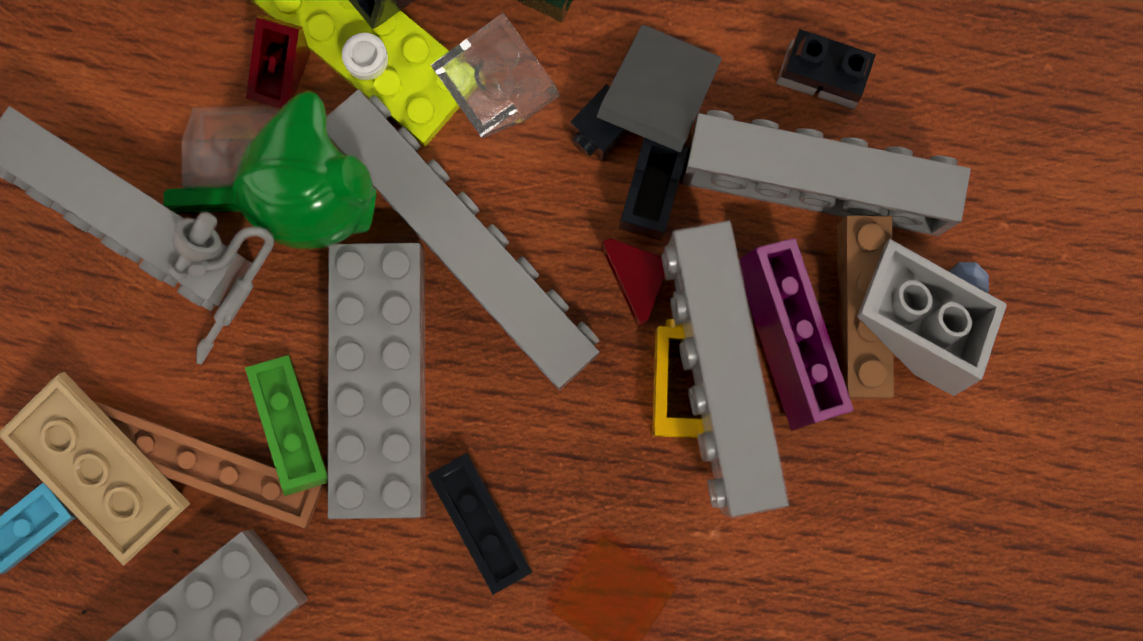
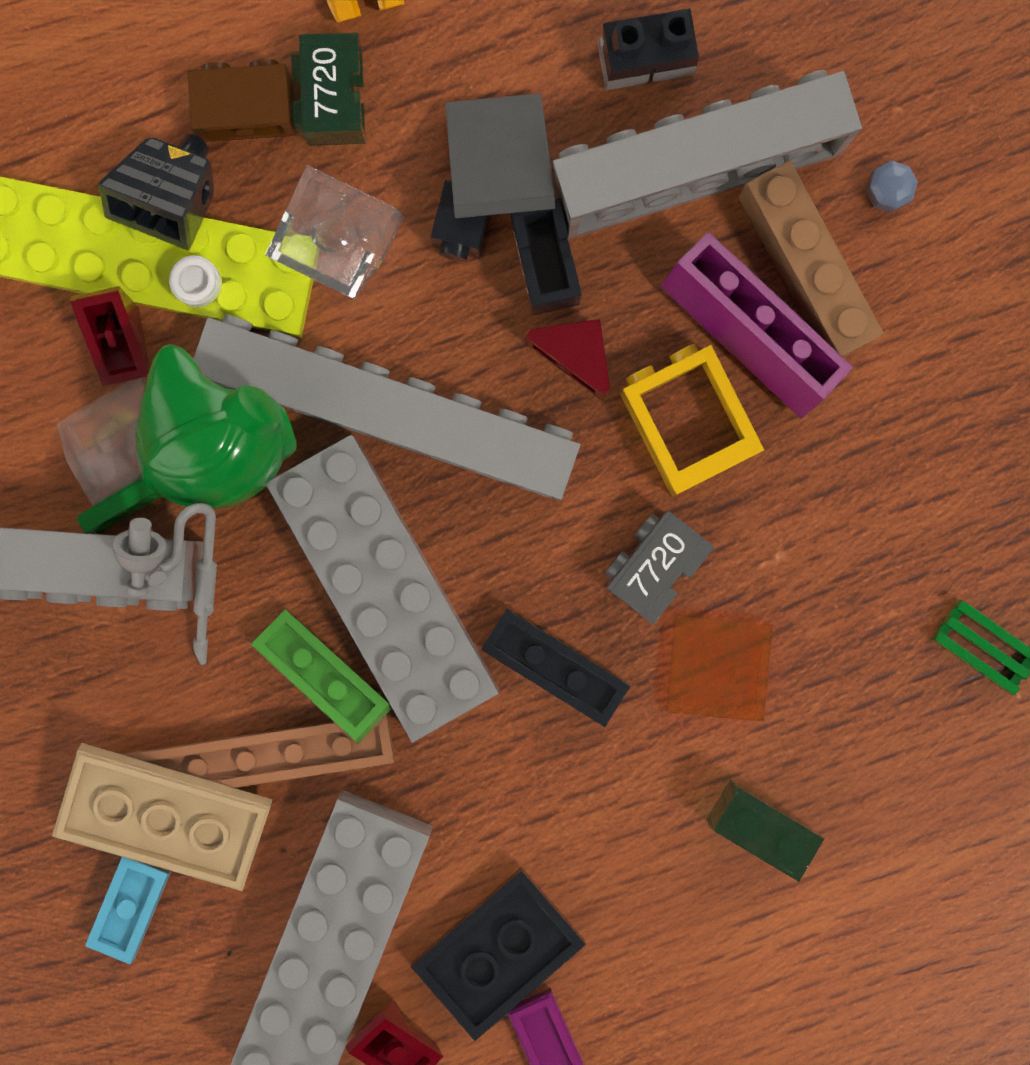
camera: 25 degrees left, 5 degrees up
light grey brick [661,221,789,517] -> none
light grey slope [857,239,1007,396] -> none
none -> dark grey brick [604,511,714,625]

